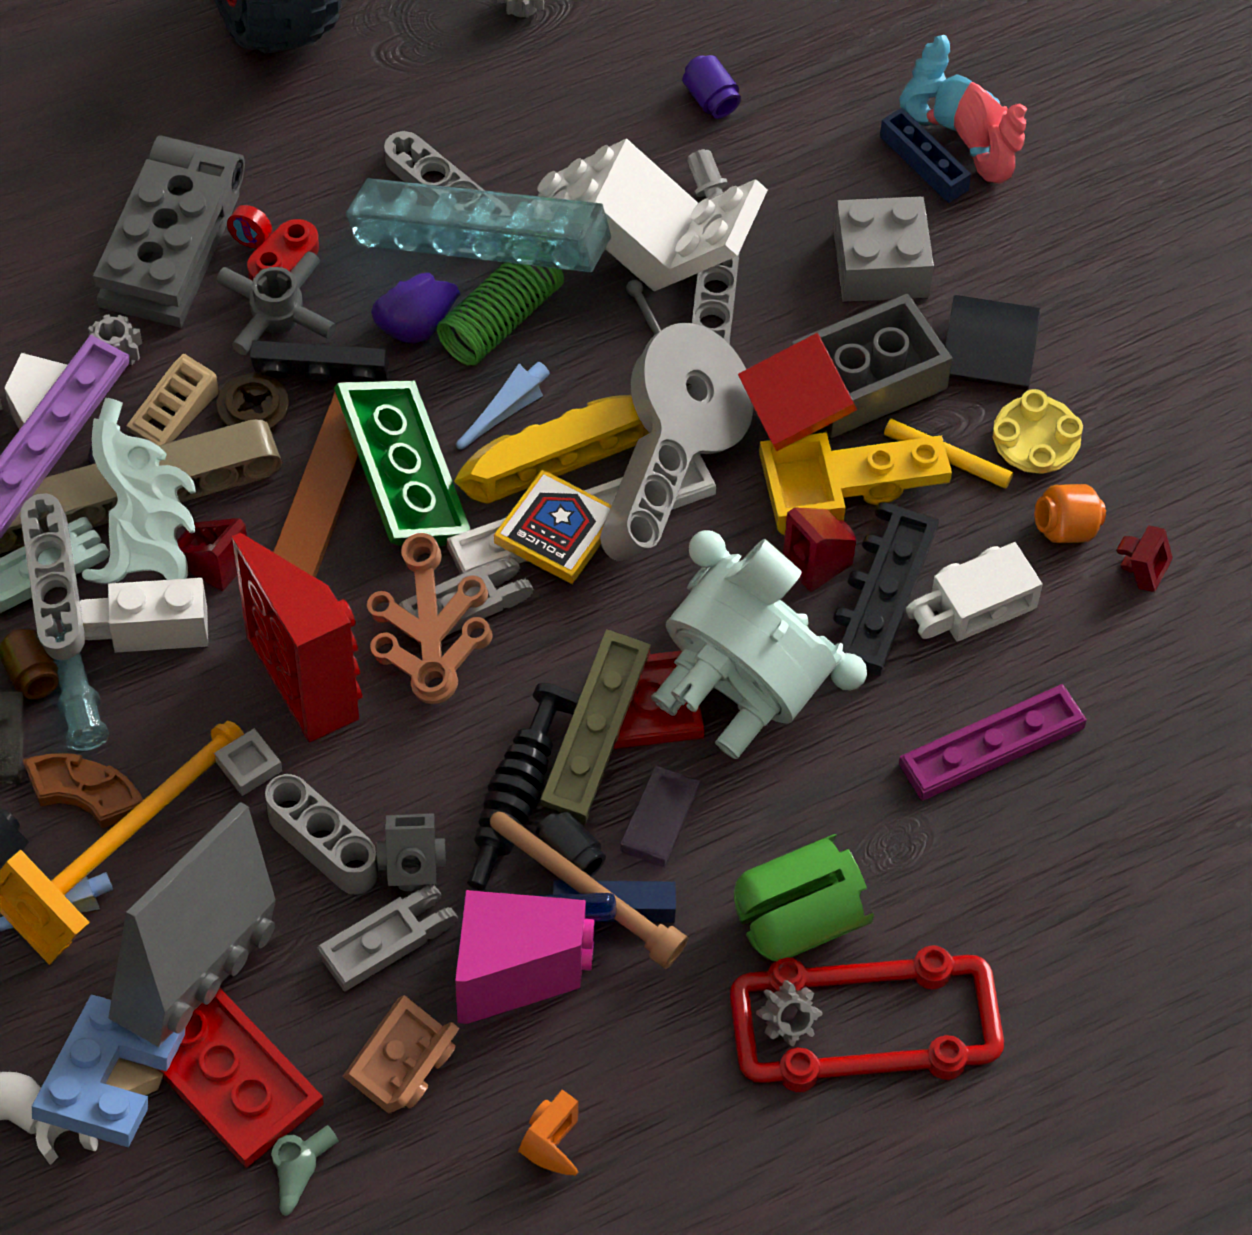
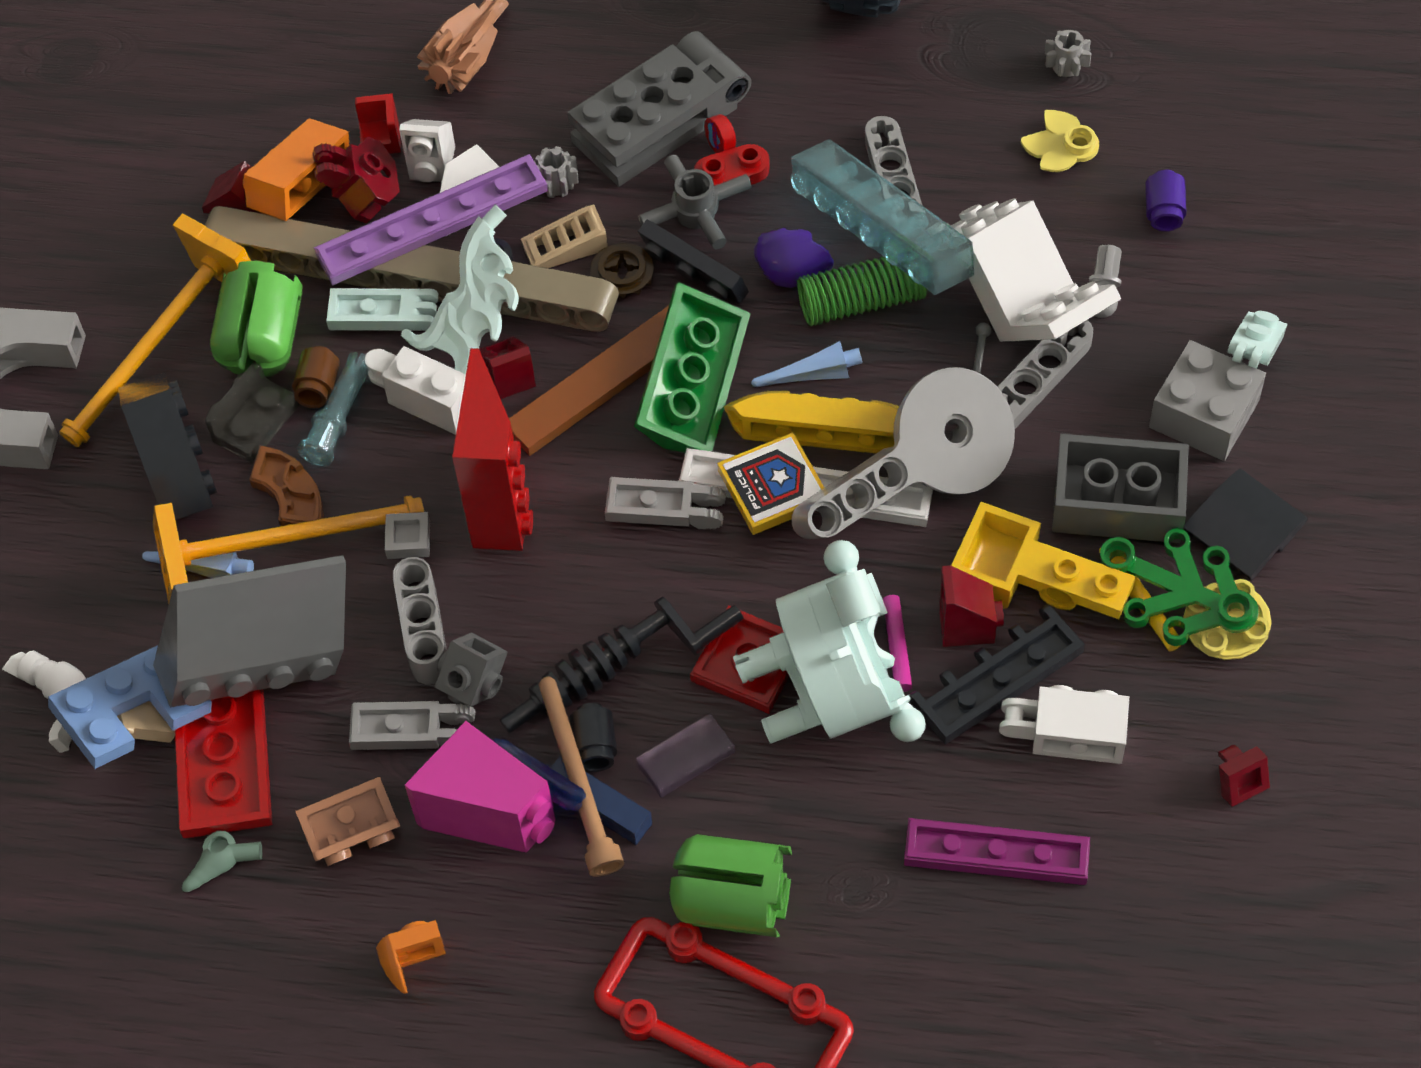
camera: 40 degrees right, 0 degrees up
light grey beam [20,493,85,660] -> none
nougat plant [367,533,493,704] -> none
olive hinge [541,629,651,825] -> none
red tile [738,332,857,451] -> none
light grey gear [756,980,822,1046] -> none
dark blue piece [880,108,971,203] -> none
hair [899,35,1027,184] -> none
orange head [1034,484,1106,543] -> none
none -> light yellow plate [1021,110,1099,172]
none -> green plant [1100,528,1258,646]
none -> light aqua hinge [1227,311,1287,369]

